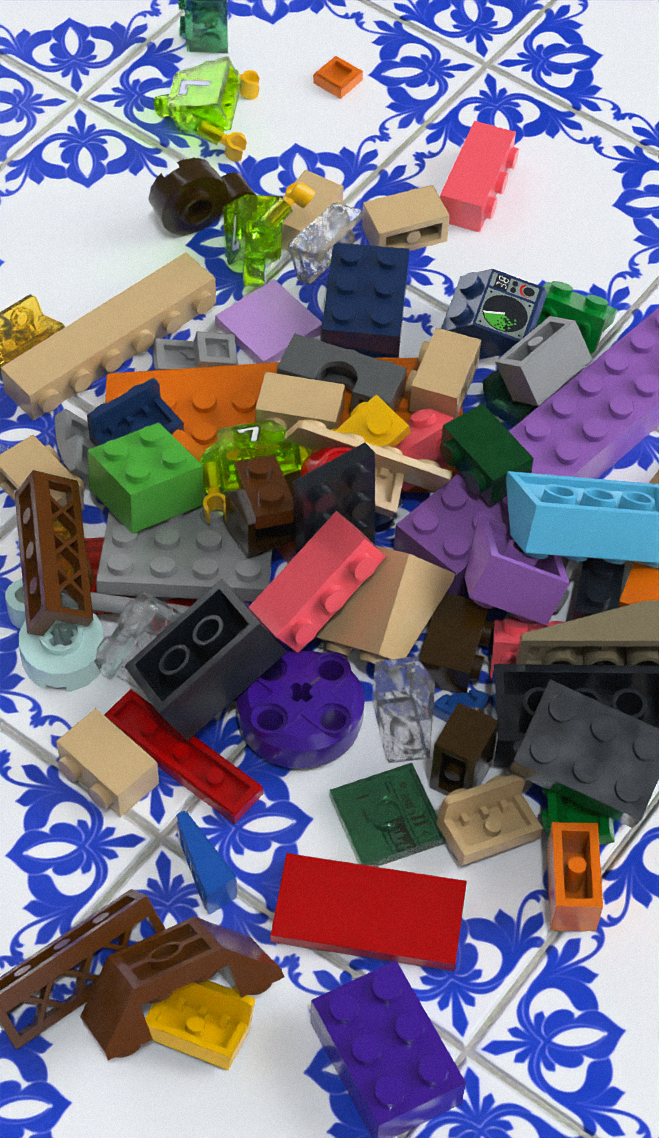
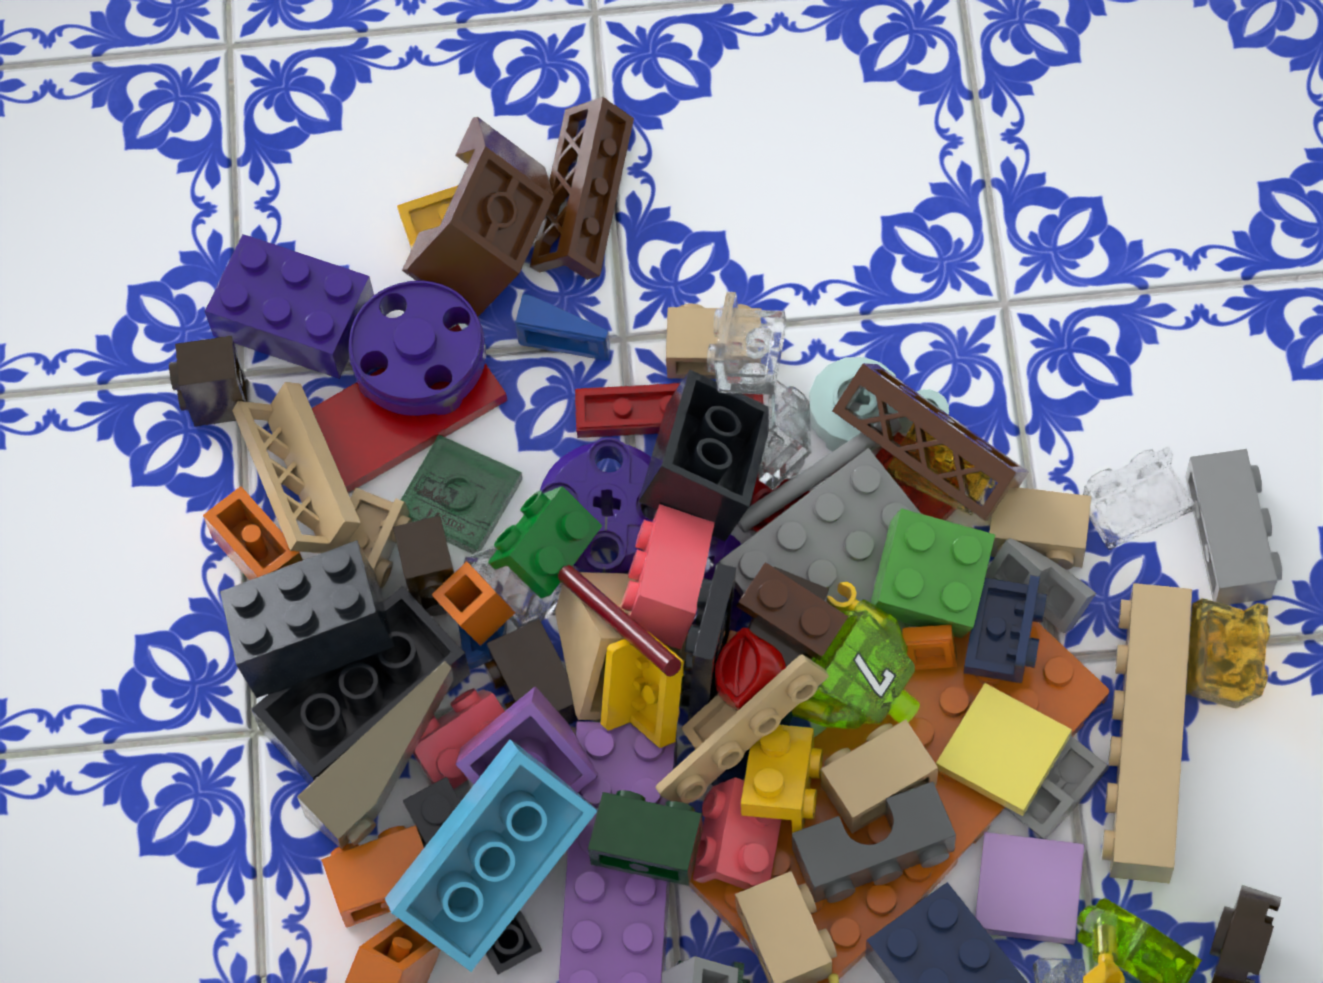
camera: 145 degrees right, 10 degrees up
none -> dark brown brick [169,336,248,427]
none -> tan fence [232,382,361,553]
none -> dark purple piece [348,281,486,416]
none -> orange brick [431,561,516,646]
none -> green bracket [488,486,602,599]
none -> dark red bar [558,565,681,677]
none -> yellow bracket [600,631,684,748]
none -> clear bracket [707,292,787,395]
none -> light yellow tile [936,683,1072,816]

